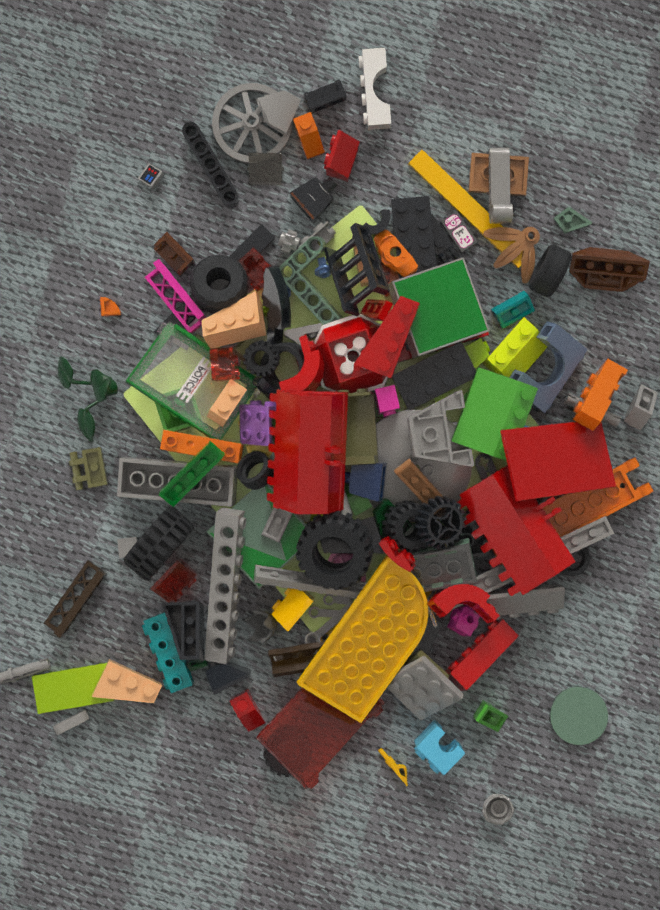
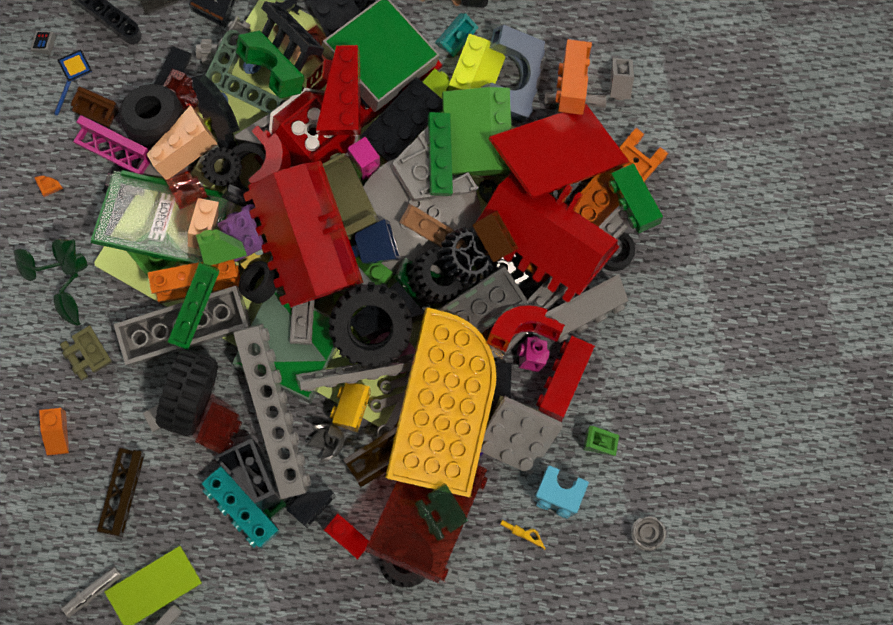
camera: 25 degrees left, 10 degrees down
light nougat wedge [92,659,162,703] -> none
orange piece [374,229,418,277] -> none
red slope [379,536,416,572] -> none
sand green tile [549,686,608,745] -> none
none -> orange slope [39,408,69,456]
none -> piece [54,49,92,116]
none -> bright green slope [196,229,247,266]
none -> green arch [236,31,304,99]
none -> clear green plate [415,483,469,541]
none -> green plate [428,112,453,196]
none -> reddish brown hinge [473,211,518,262]
none -> green brick [608,163,663,234]

